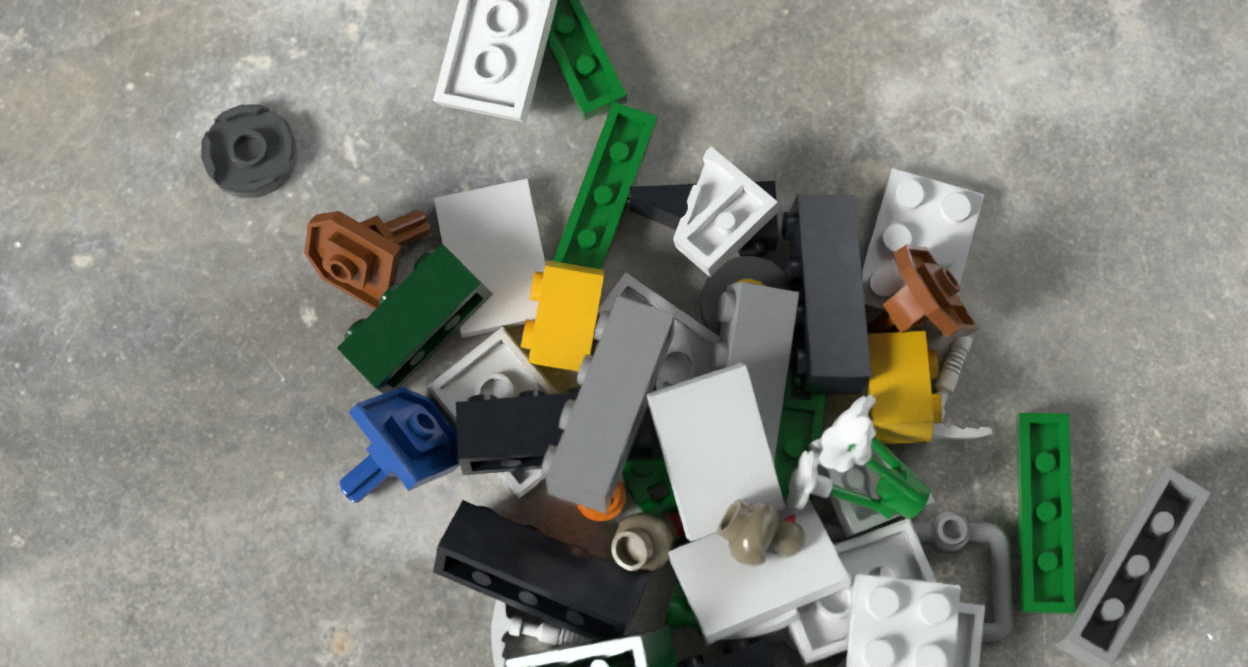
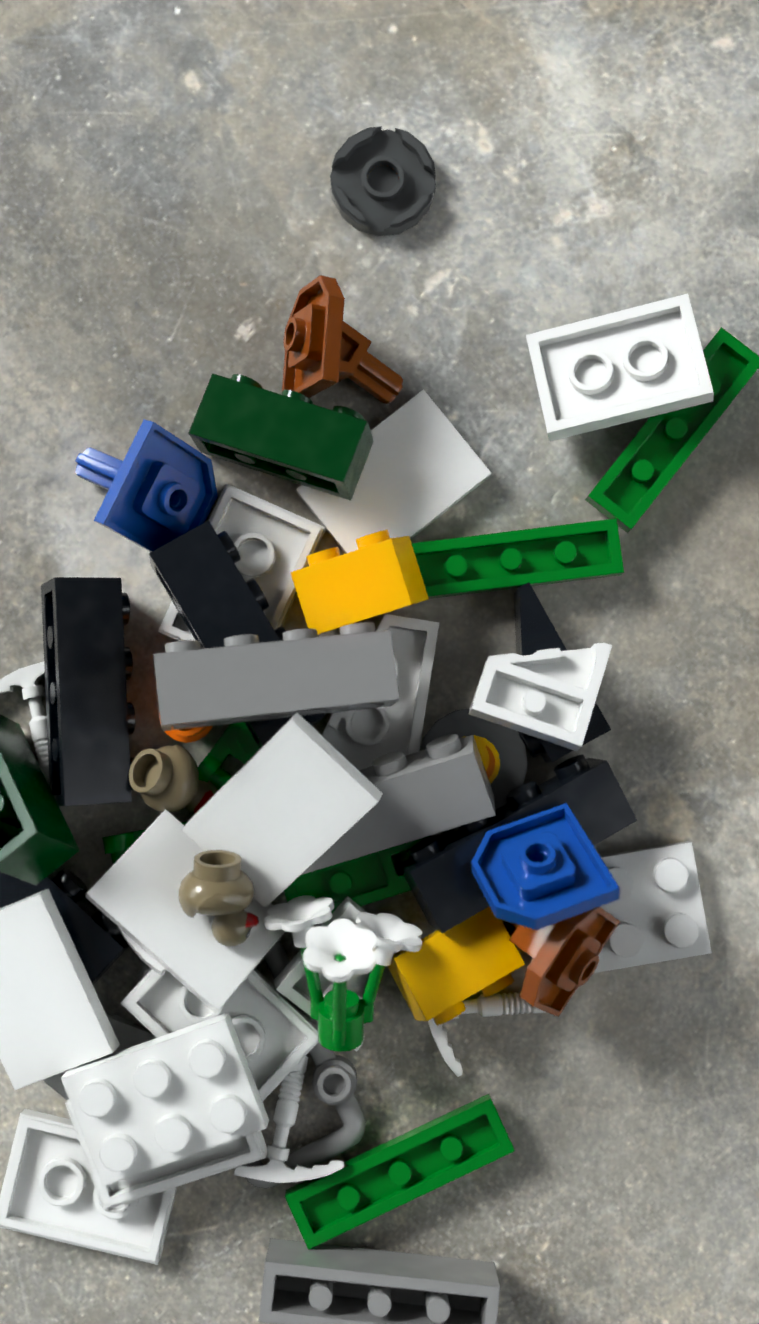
camera: 60 degrees right, 10 degrees up
none -> white piece [234,1056,345,1183]
none -> blue piece [471,803,620,930]

